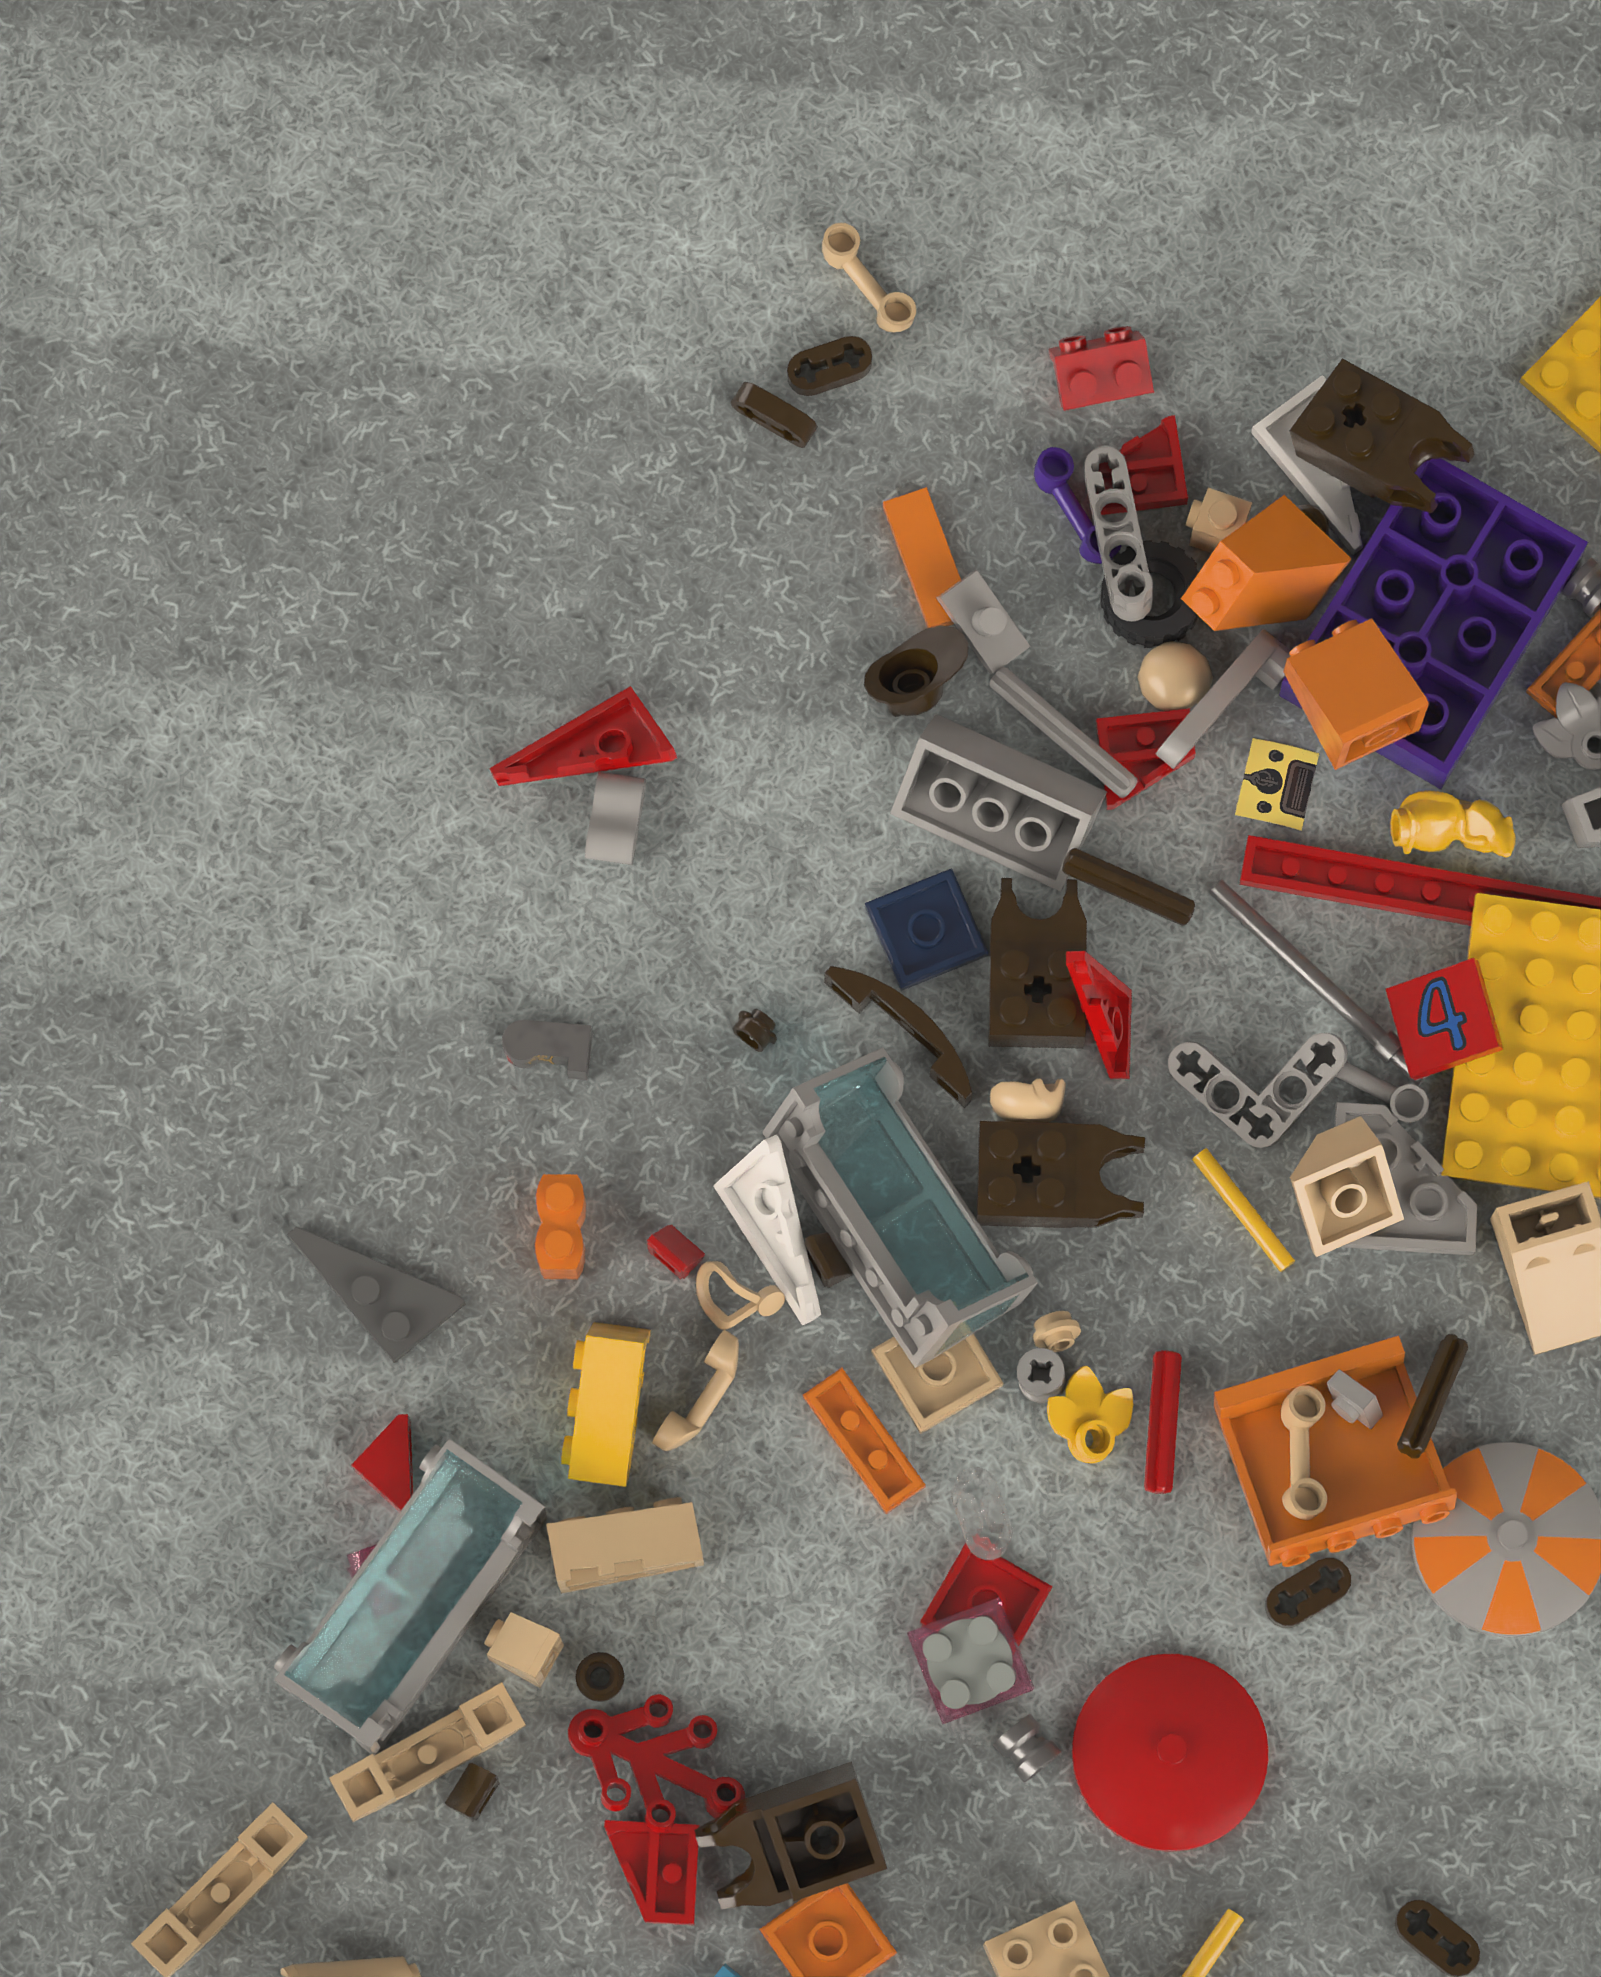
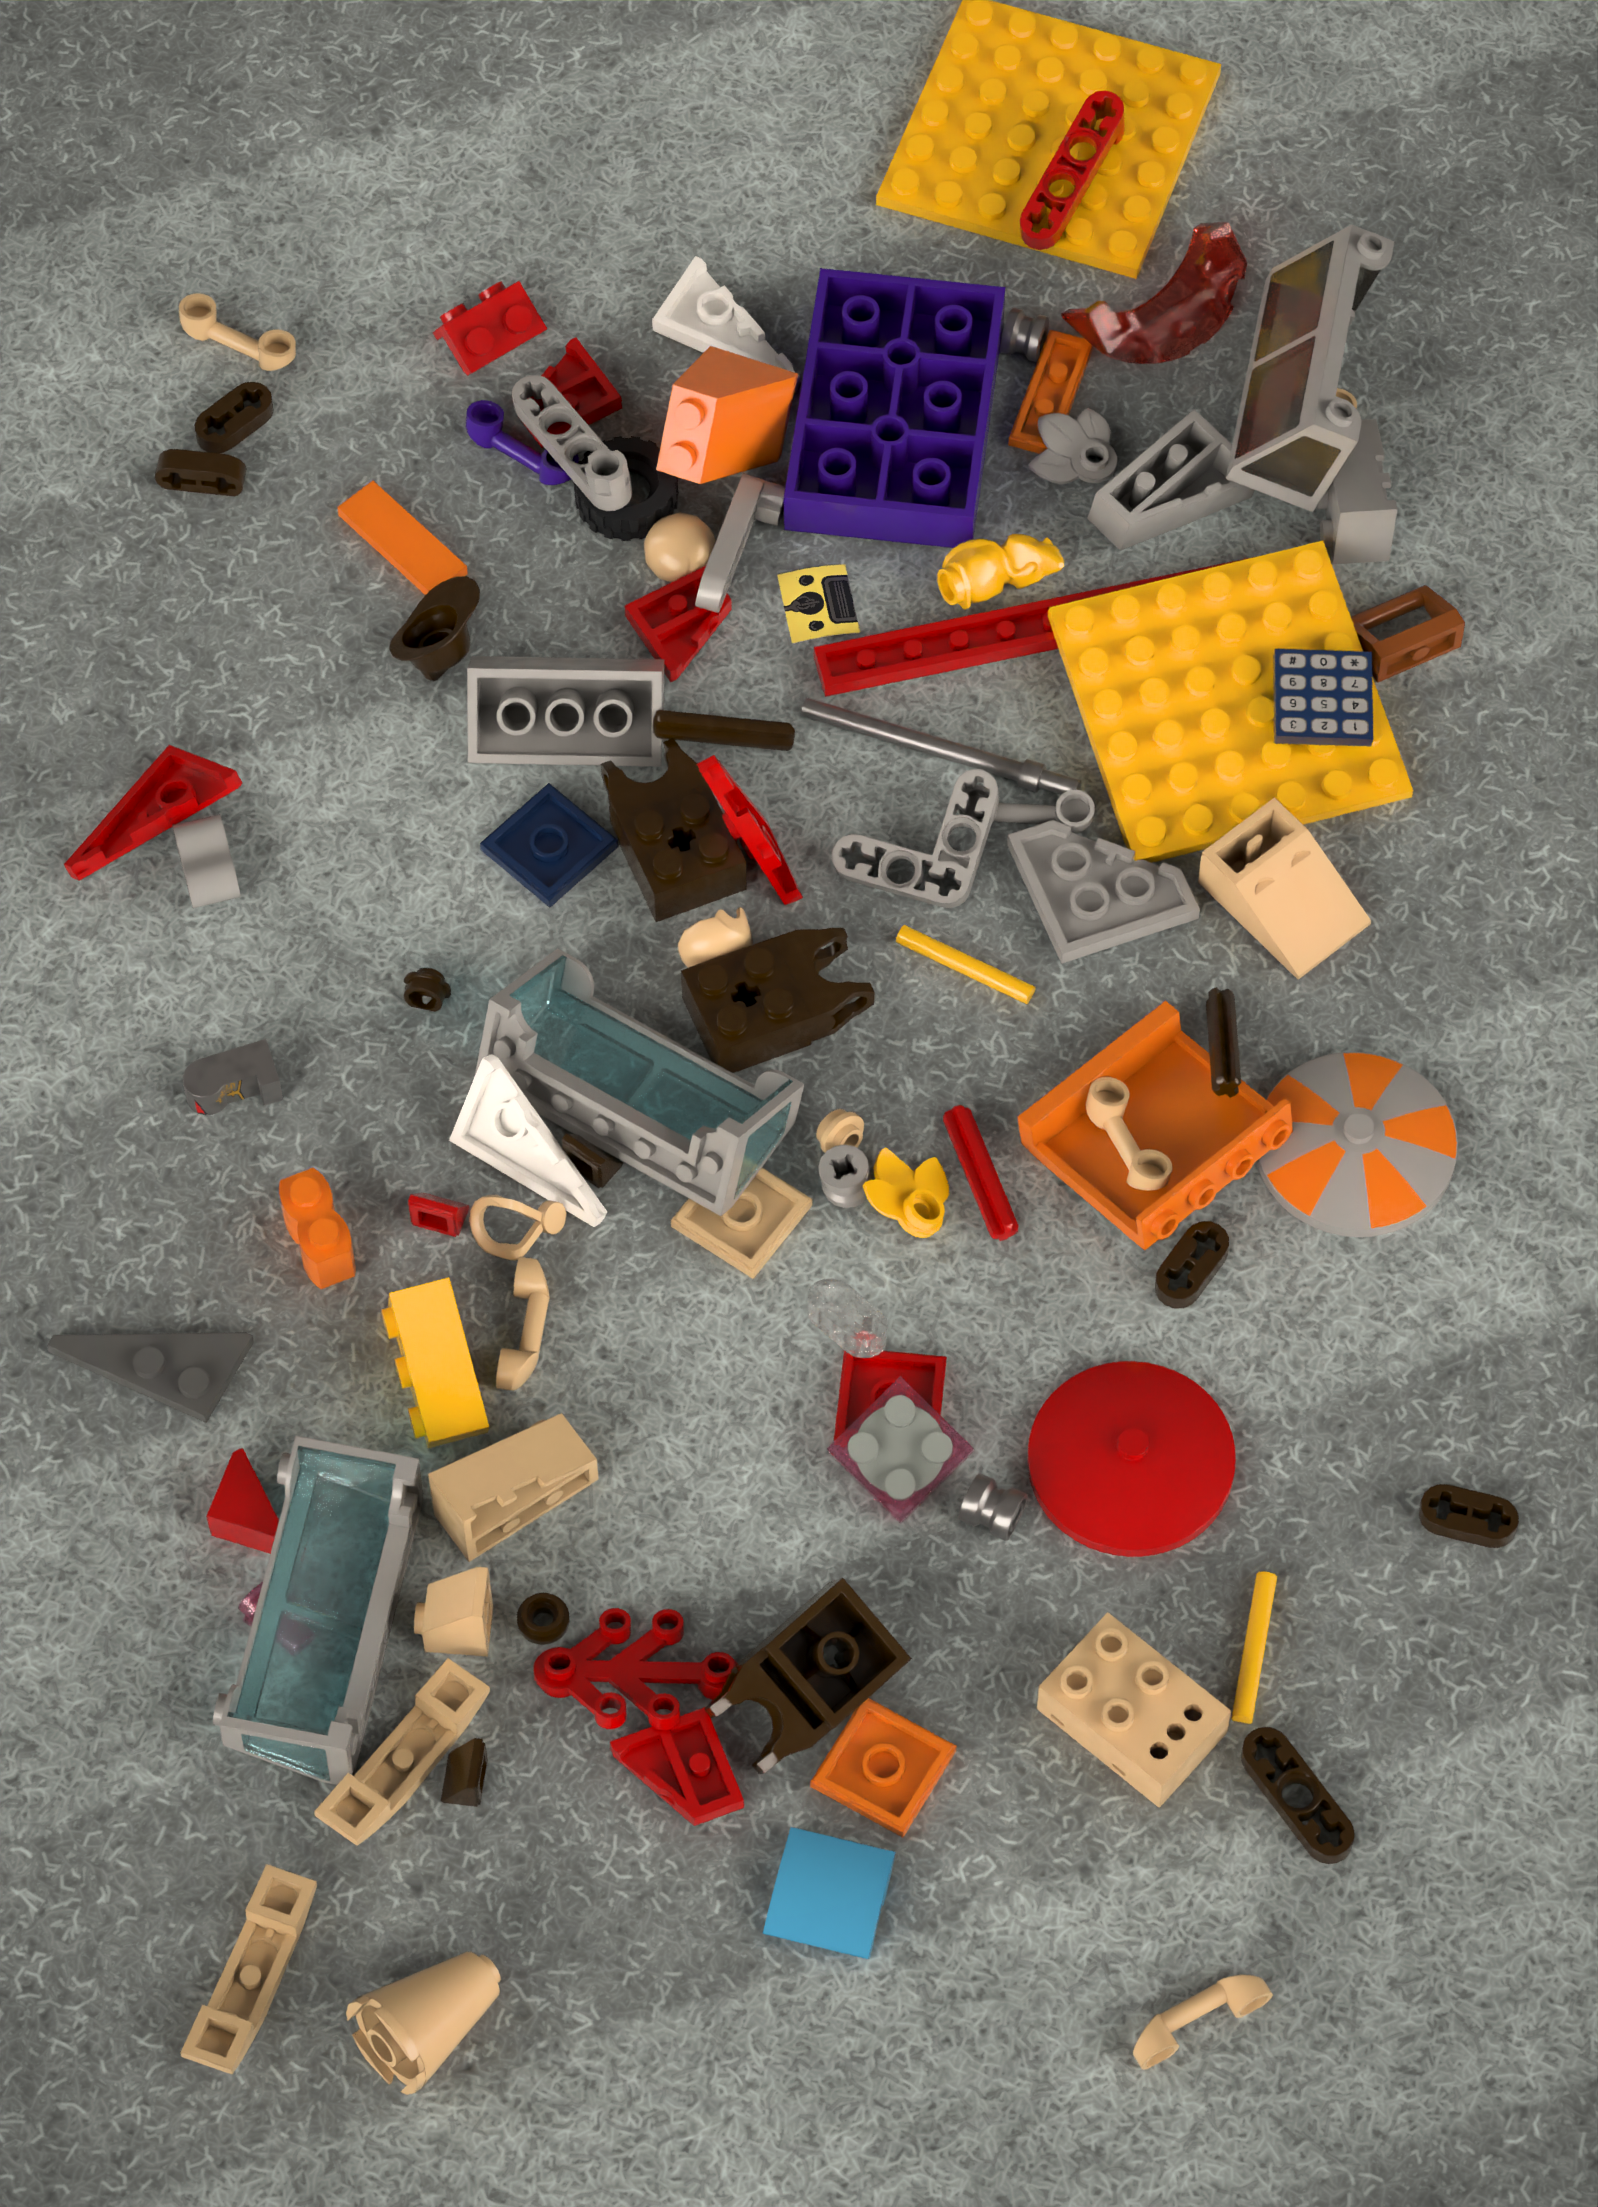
camera: 25 degrees left, 15 degrees down
orange tile [803,1368,926,1514] -> none
dark brown slope [824,966,972,1108] -> none
light grey tile [936,570,1031,674] -> none
light grey axle [989,667,1137,798] -> none
tan brick [1185,487,1252,553] -> none
orange slope [1283,618,1429,770] -> none
dark brown brick [1289,358,1475,513] -> none
tan slope [1290,1116,1404,1257] -> none
light grey plate [1327,1369,1383,1429] -> none
red tile [1385,958,1504,1080] -> none

